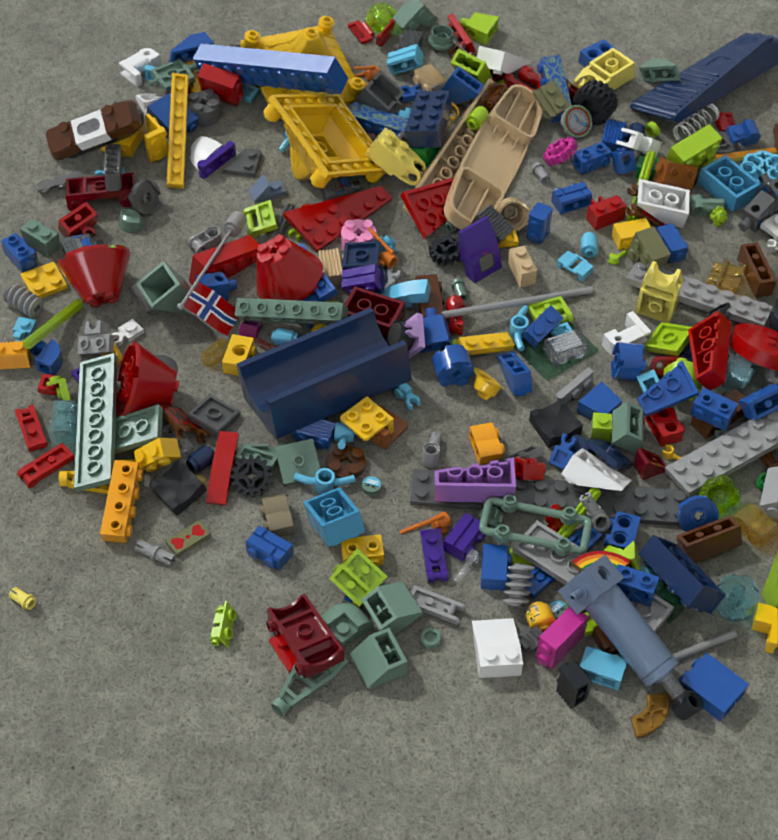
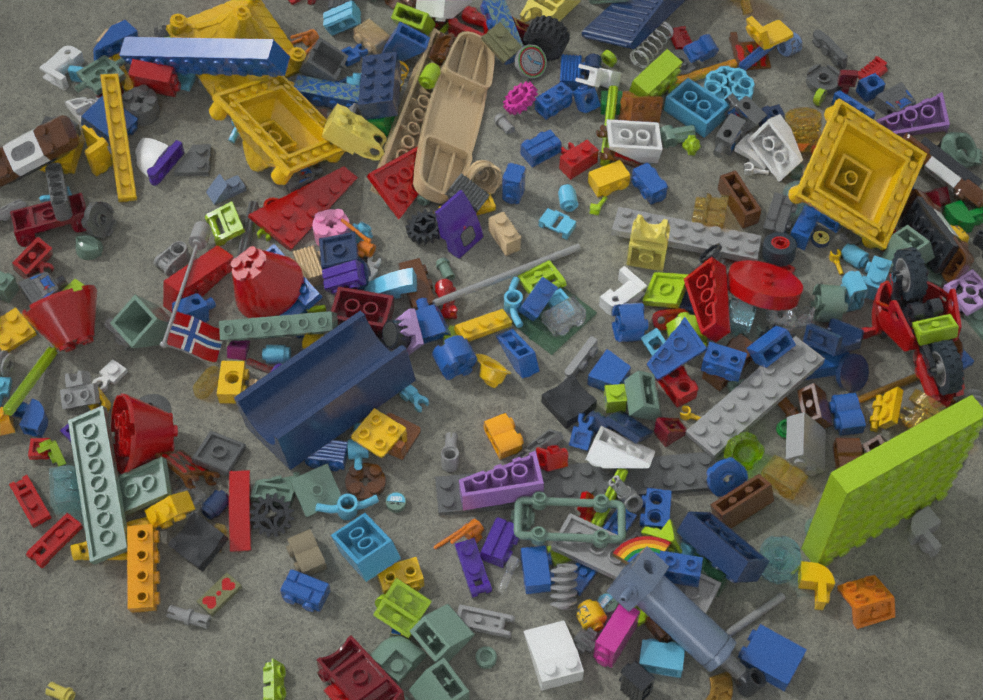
camera: 10 degrees left, 5 degrees up
olive brick [627,226,671,270] -> none

